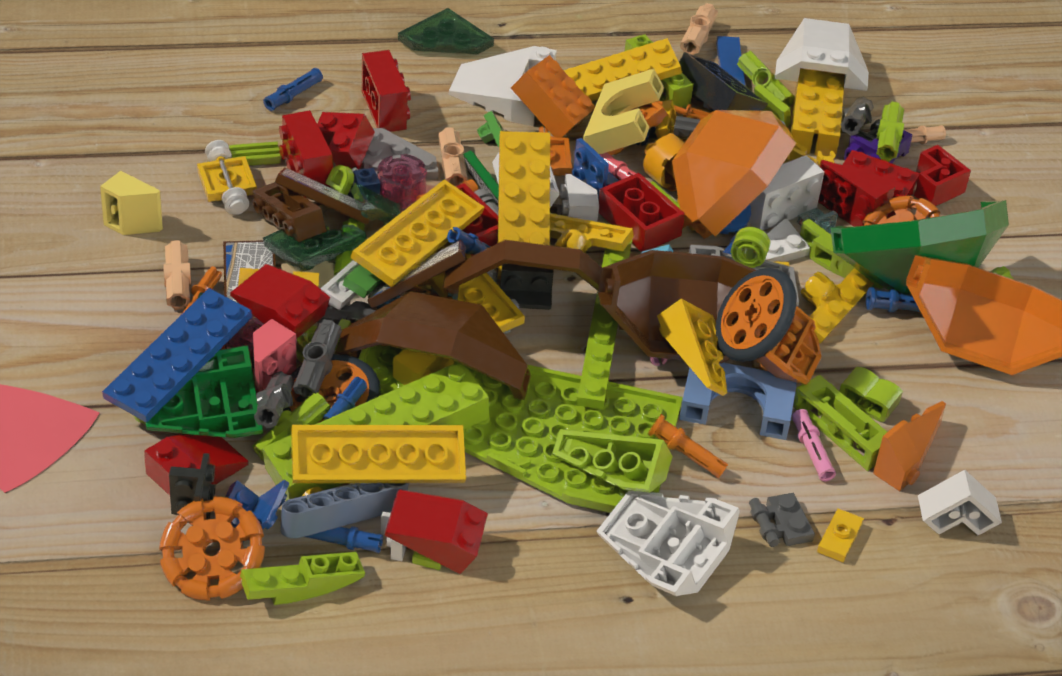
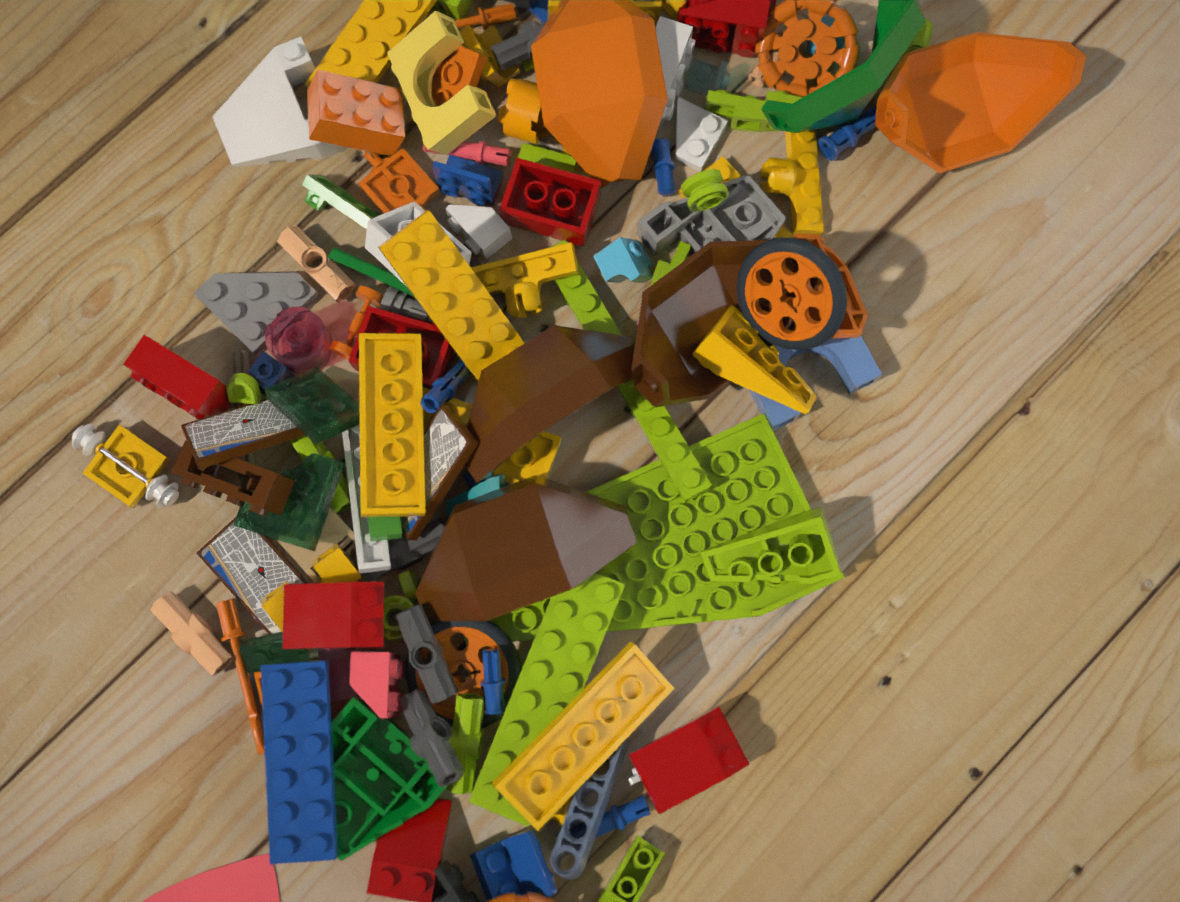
camera: 30 degrees left, 35 degrees up
light yellow slope [100,171,163,235] -> none
lime tile [229,141,281,166] -> none
blue pin [263,68,323,111] -> none
red brick [317,112,375,170] -> none
red brick [361,50,411,132] -> none
clear green plate [398,8,494,54] -> none
white wedge [597,490,740,596] -> none
orange pin [647,414,728,478] -> none
dark grey plate [749,492,815,547] -> none
bright pink pin [791,409,836,481] -> none
lime brick [793,375,888,471] -> none
yellow plate [817,508,864,563] -> none
lime brick [839,367,903,422] -> none
orange wedge [873,401,946,492] -> none
white brick [918,470,1002,535] -> none

